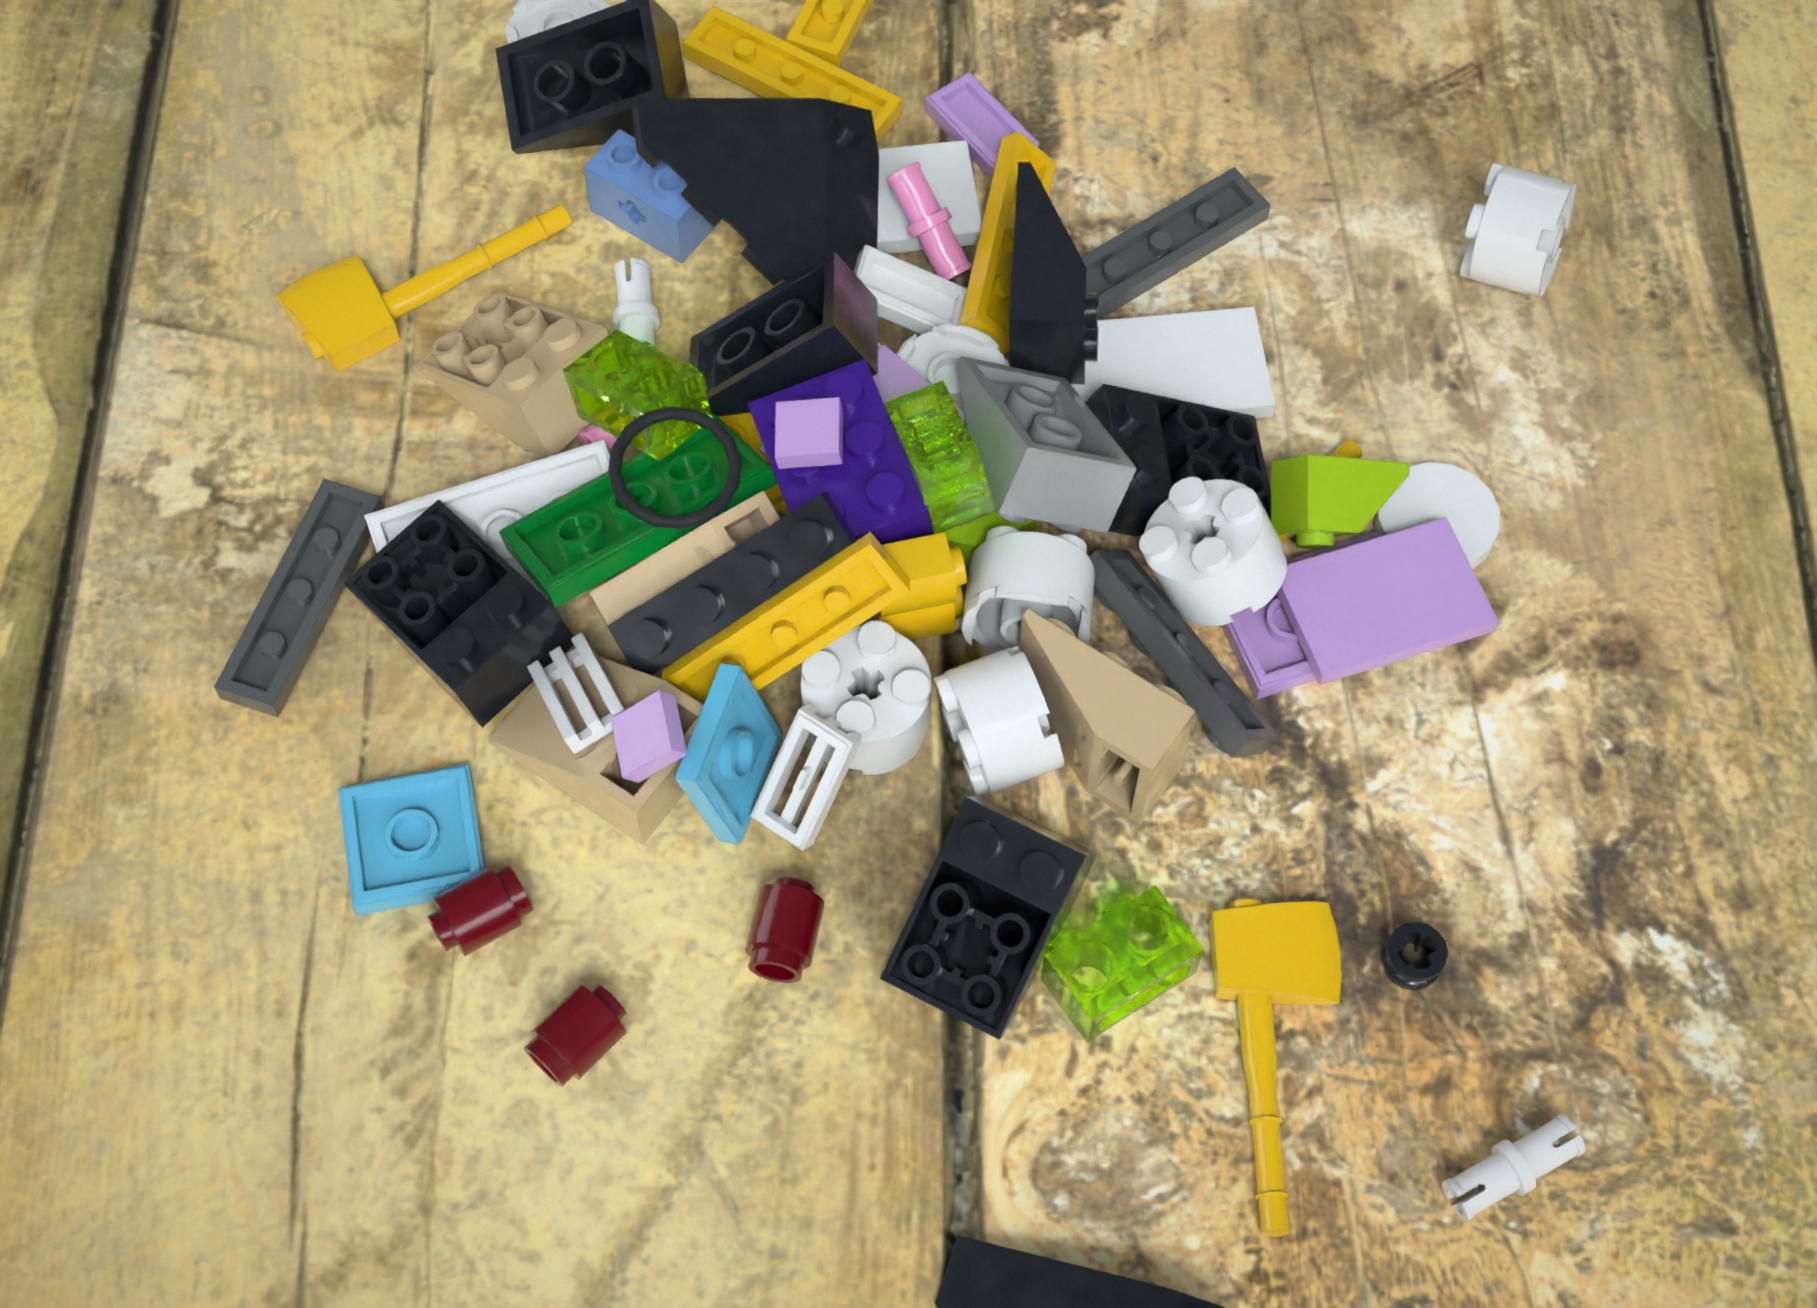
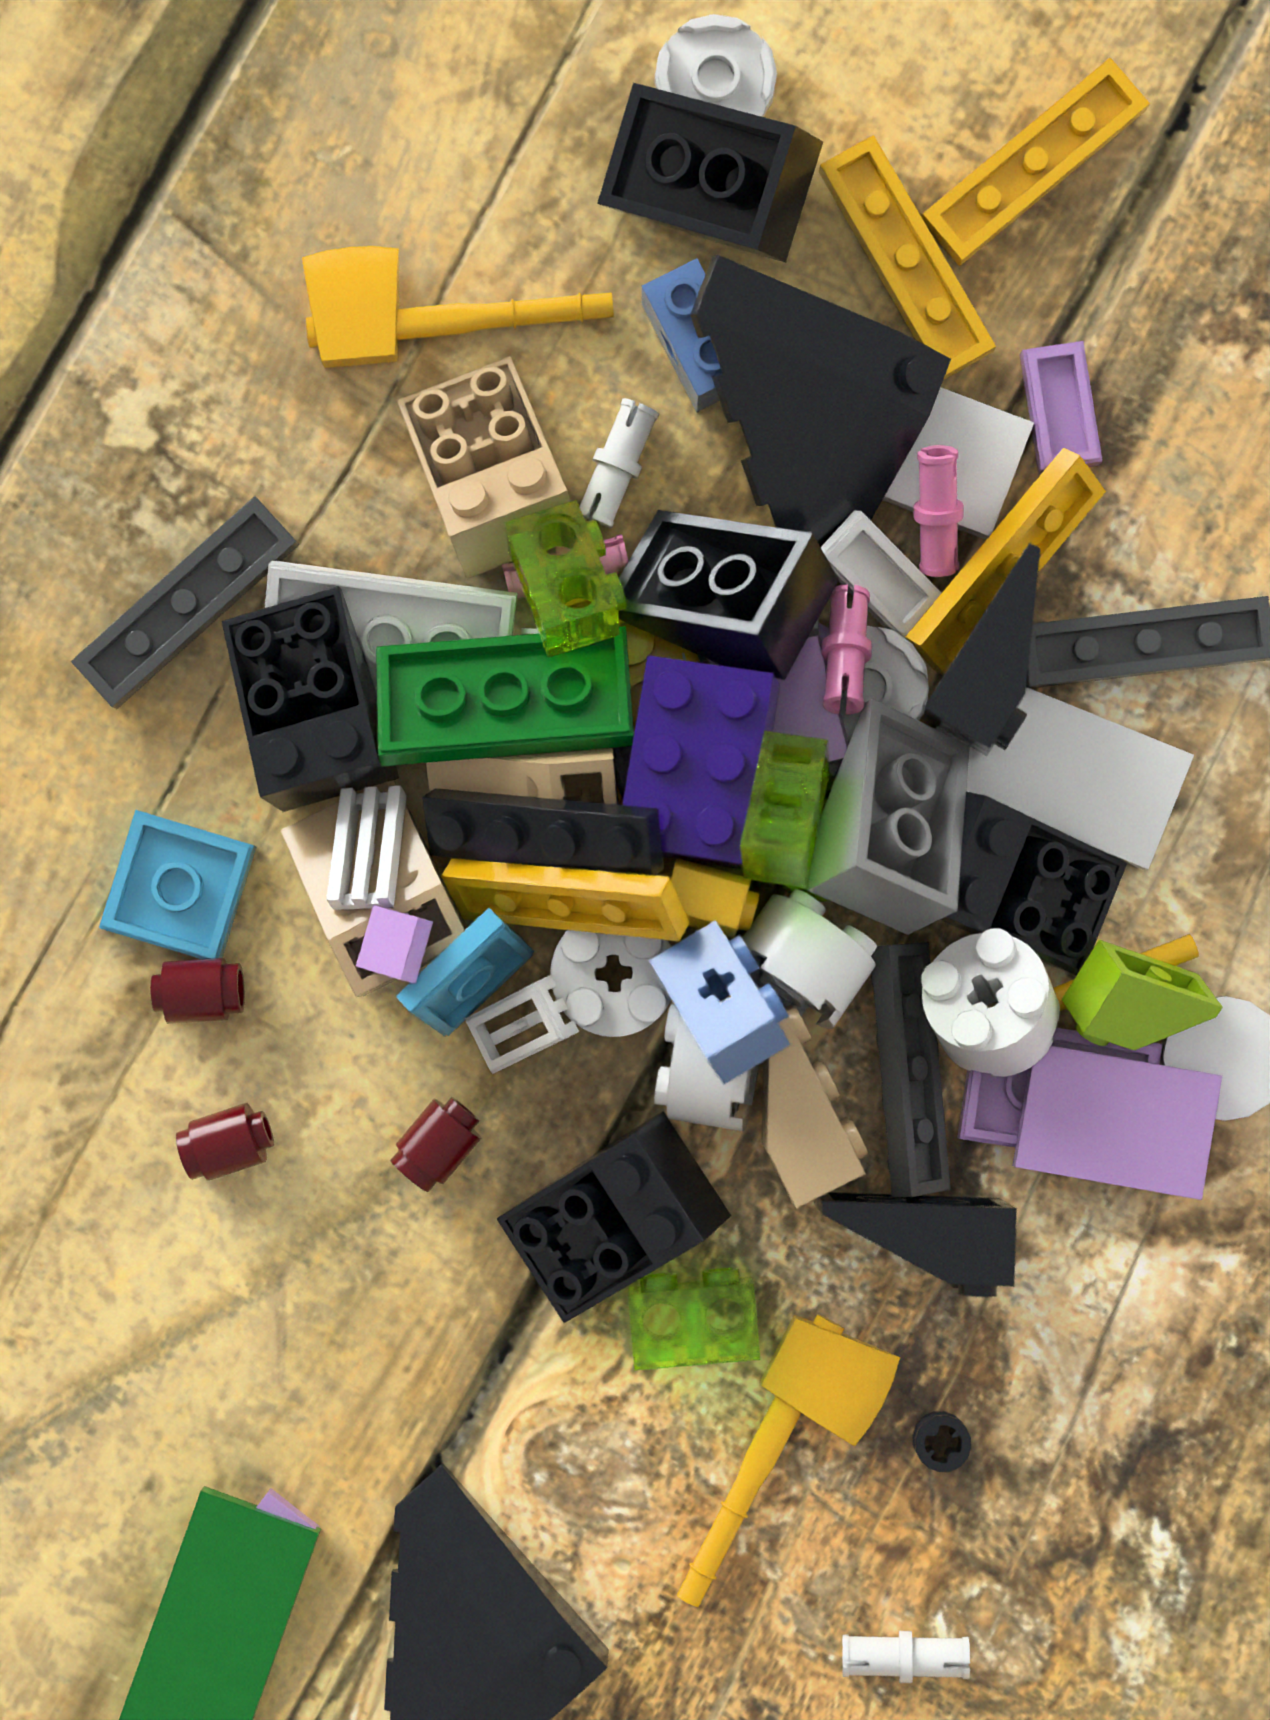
camera: 35 degrees right, 25 degrees up
black piece [608,406,742,529] -> none
lavender tile [775,397,843,469] -> none
none -> brick [649,920,791,1085]
none -> black slope [814,1192,1017,1297]
none -> bright pink pin [821,584,872,715]

